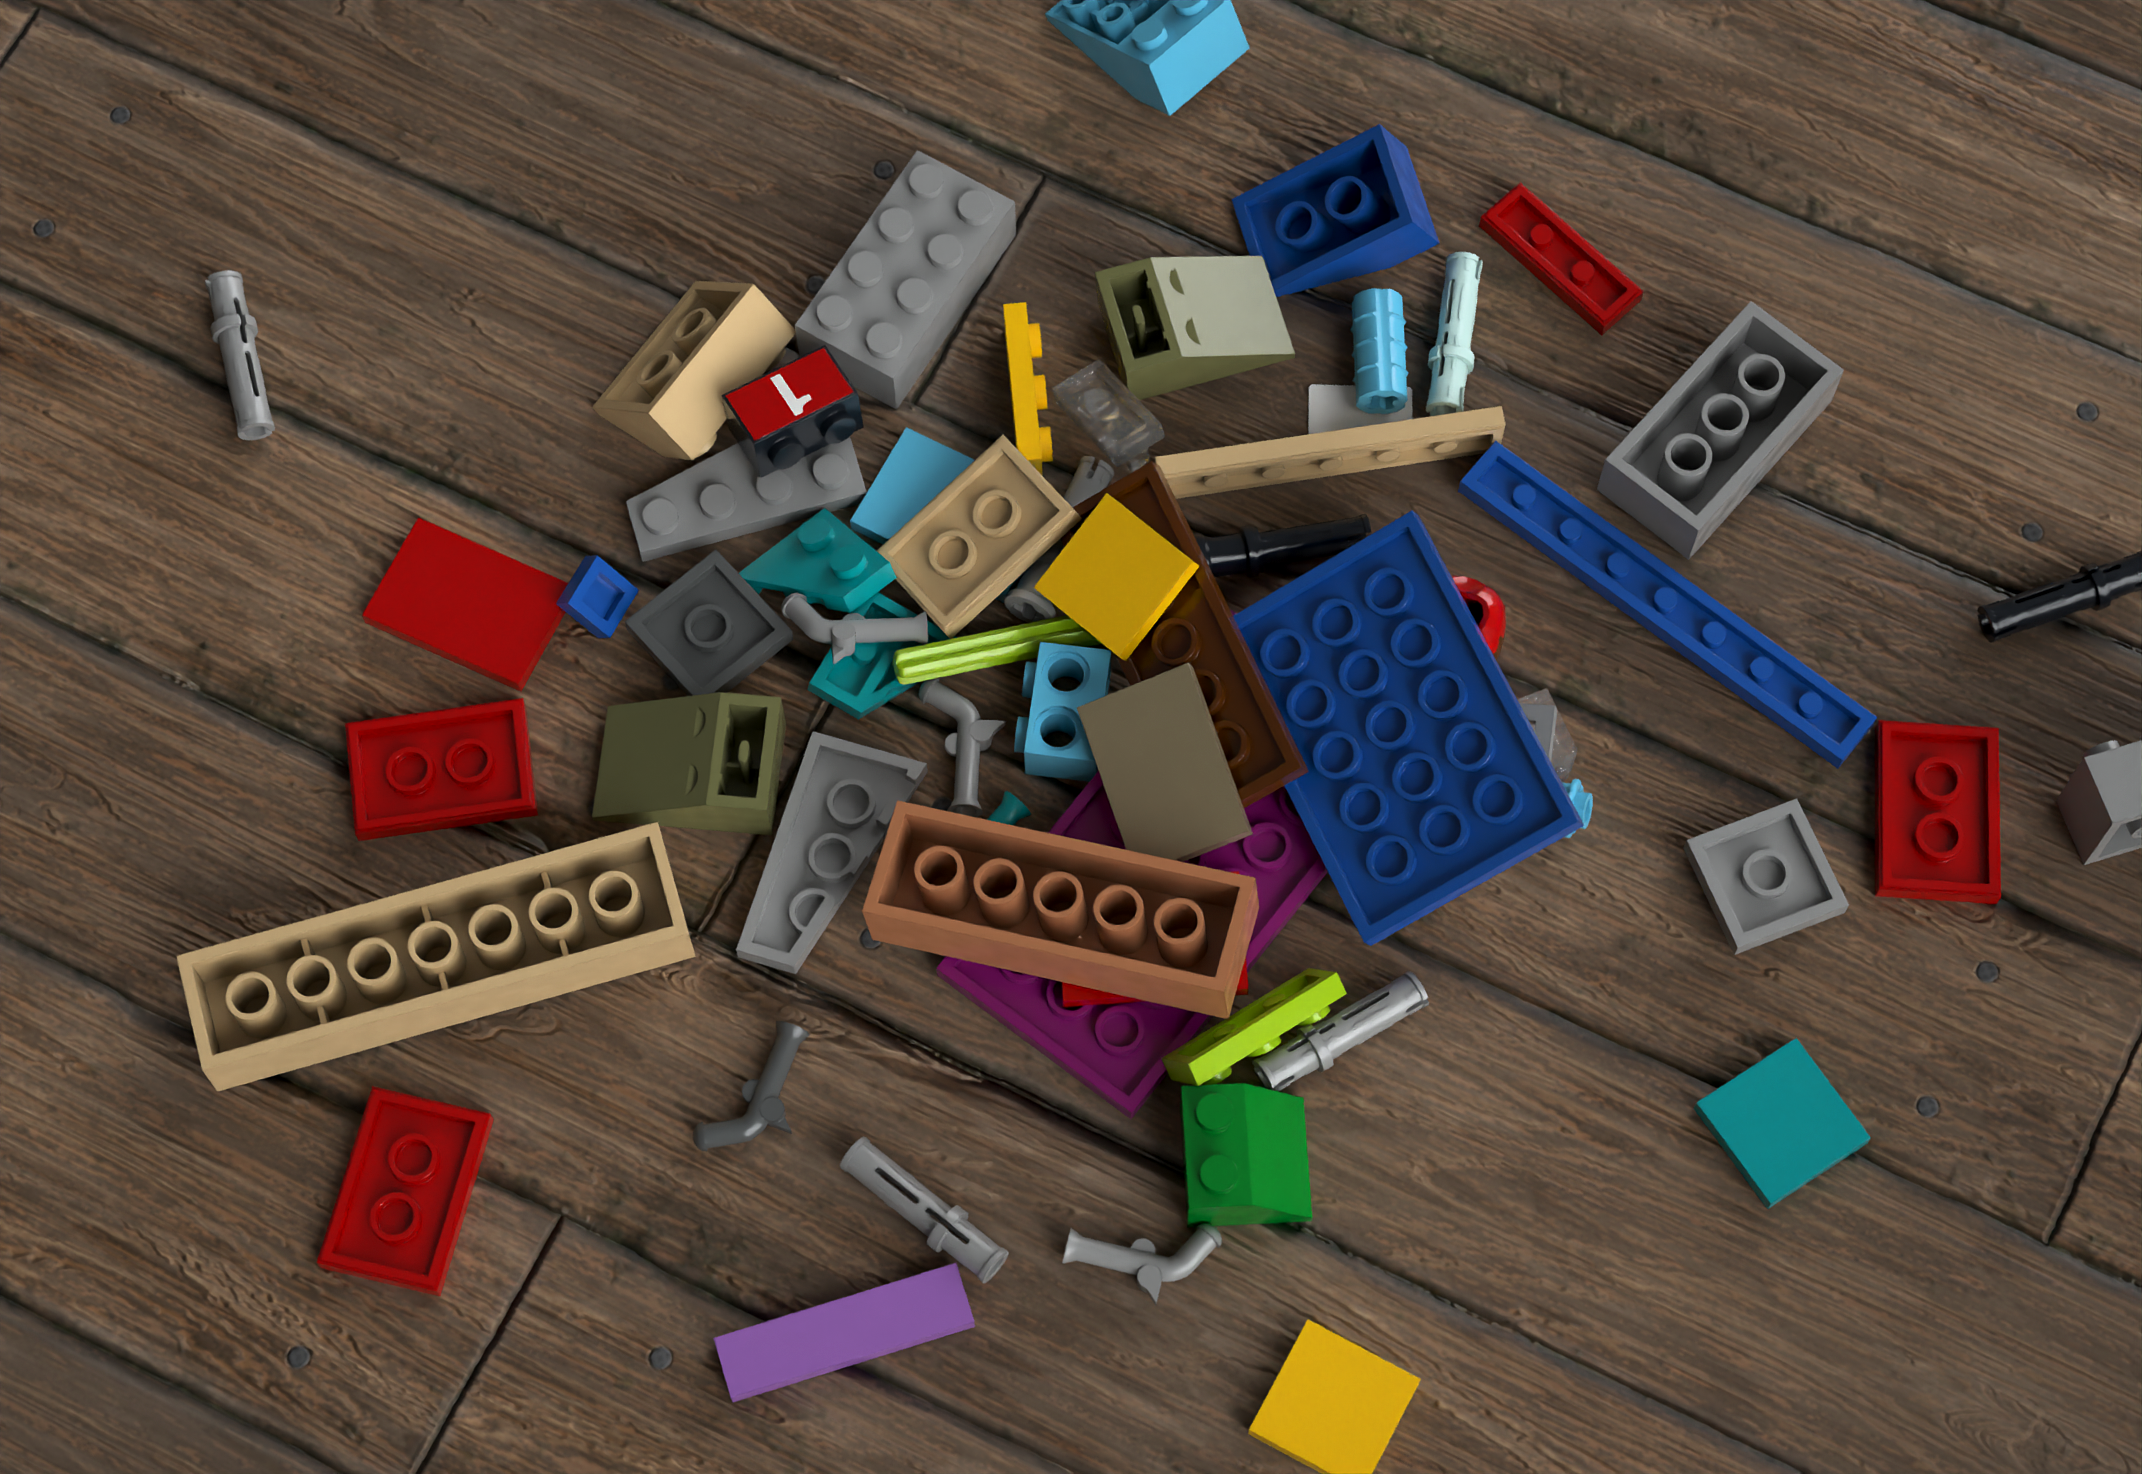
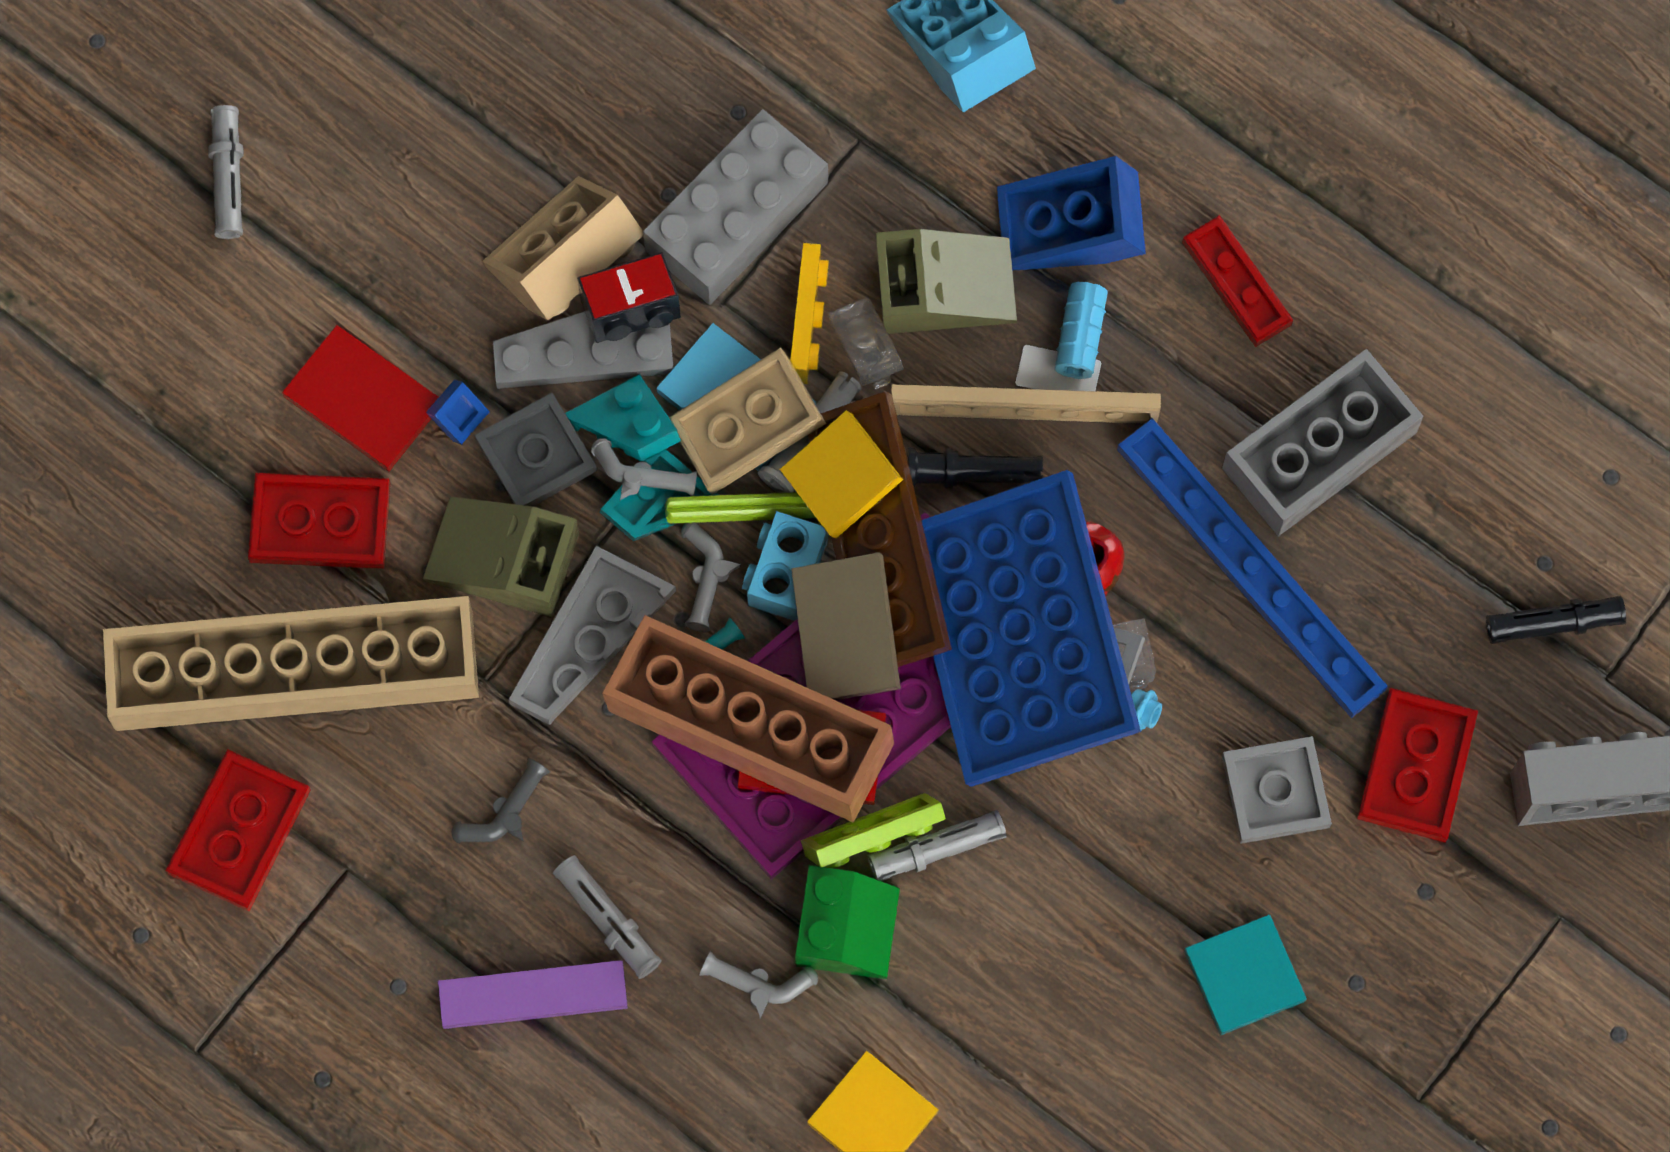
camera: 10 degrees right, 5 degrees up
light aqua pin [1426,252,1483,416] -> none

